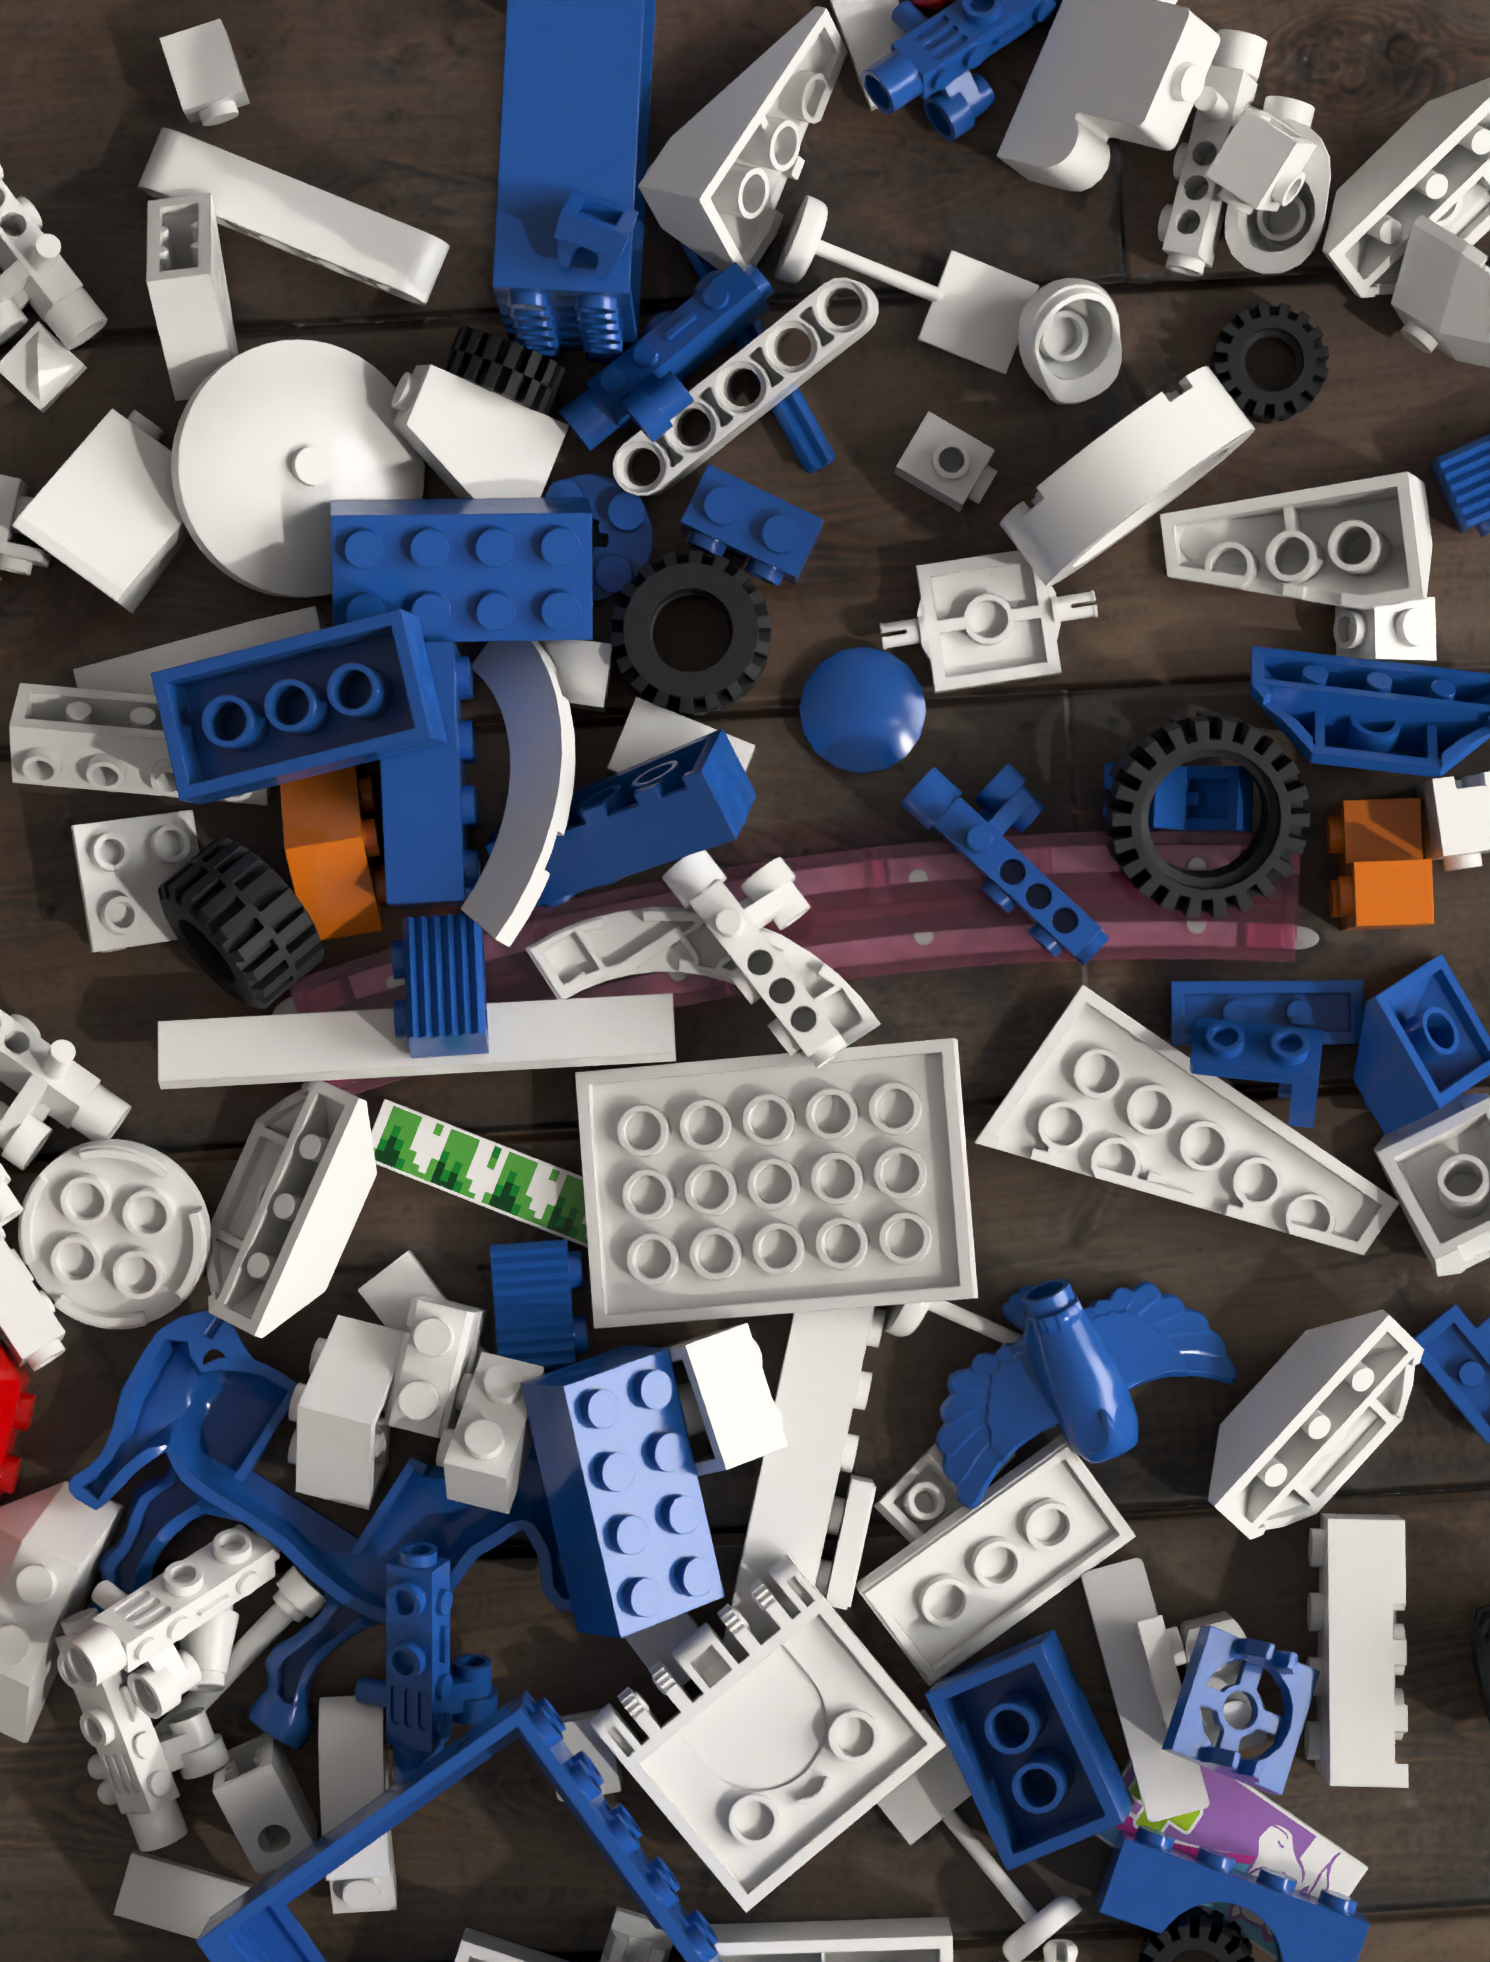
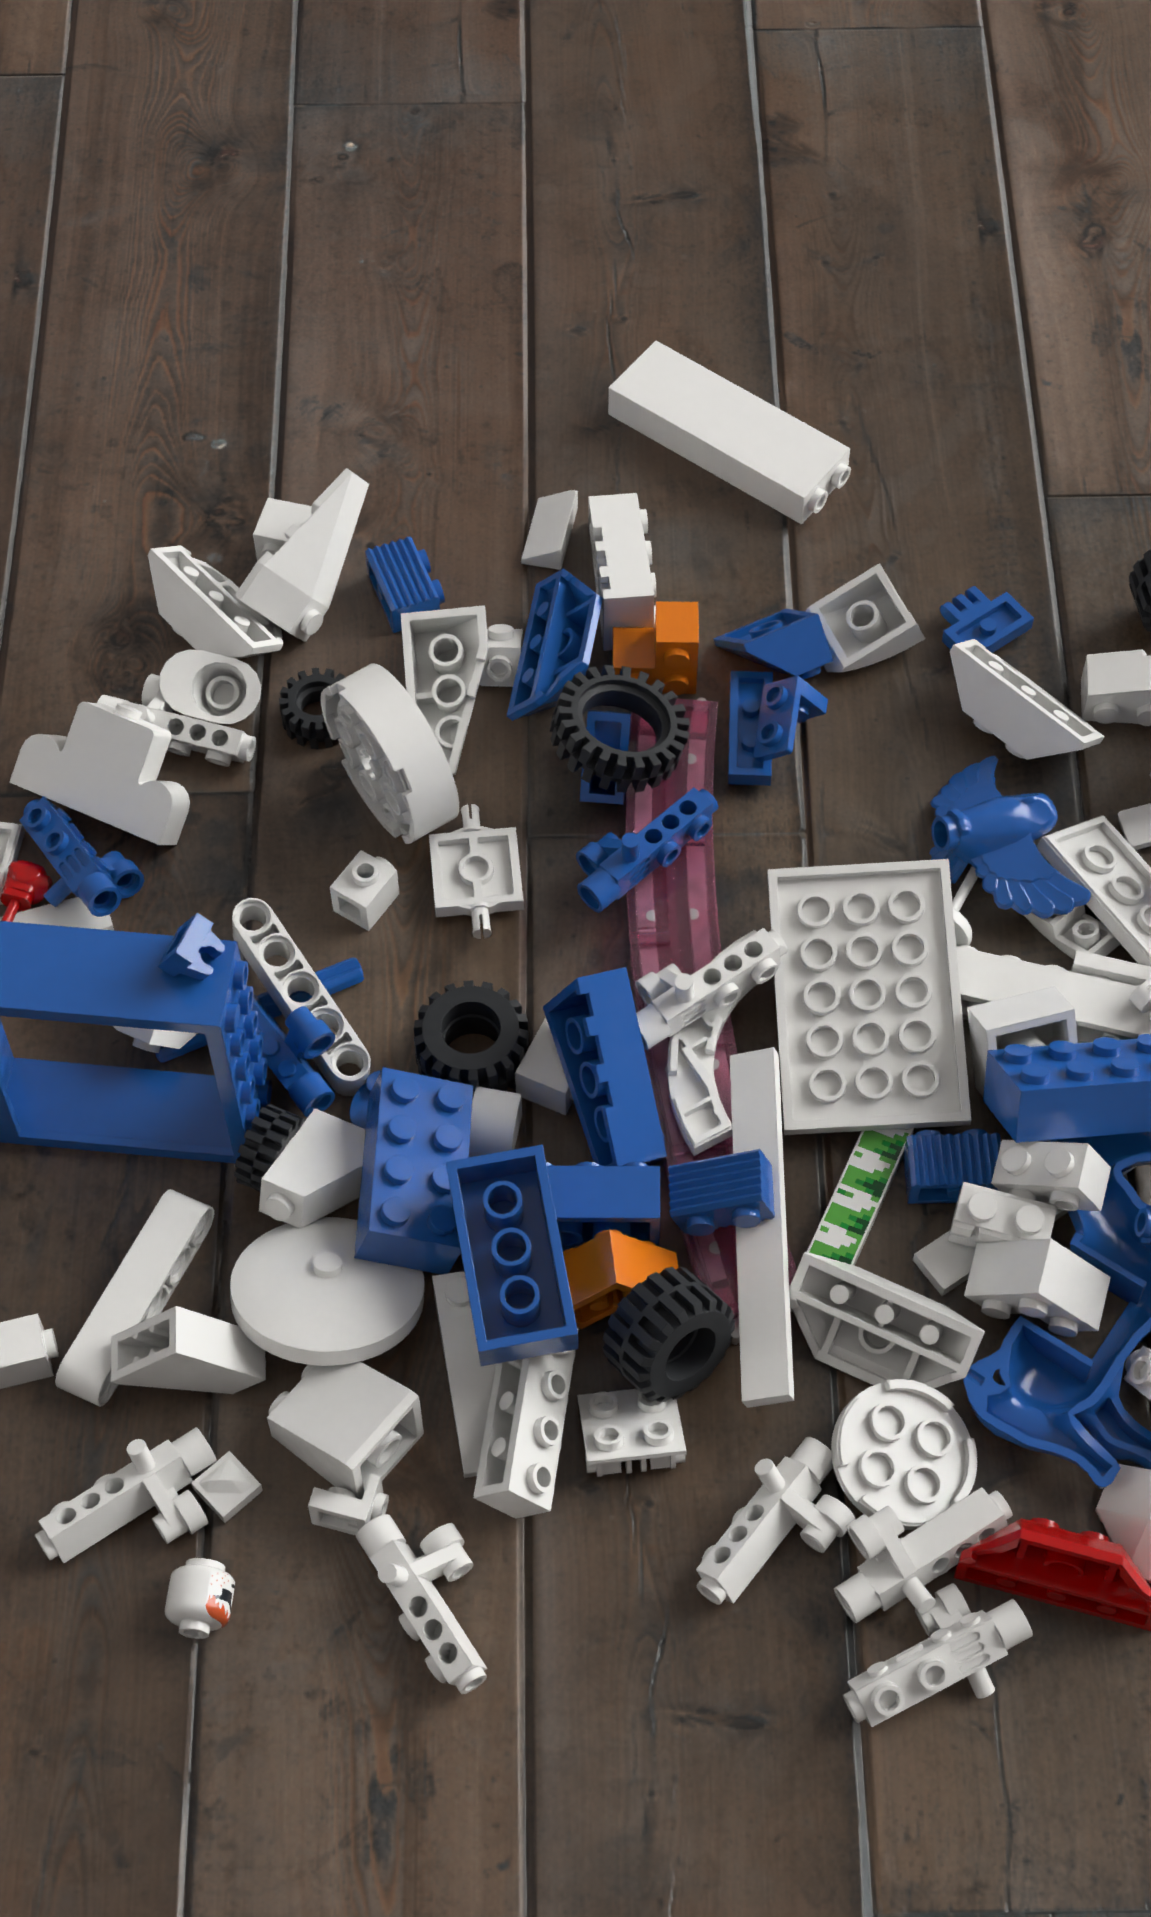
camera: 85 degrees left, 30 degrees down
white tile [461,641,576,947] -> none
blue brick [680,464,824,587] -> none
white piece [774,195,1039,375] -> none
blue dish [799,646,926,774] -> none
white wing [973,985,1400,1255] -> none
white hat [1018,278,1122,405] -> none
white brick [1205,108,1317,215] -> none

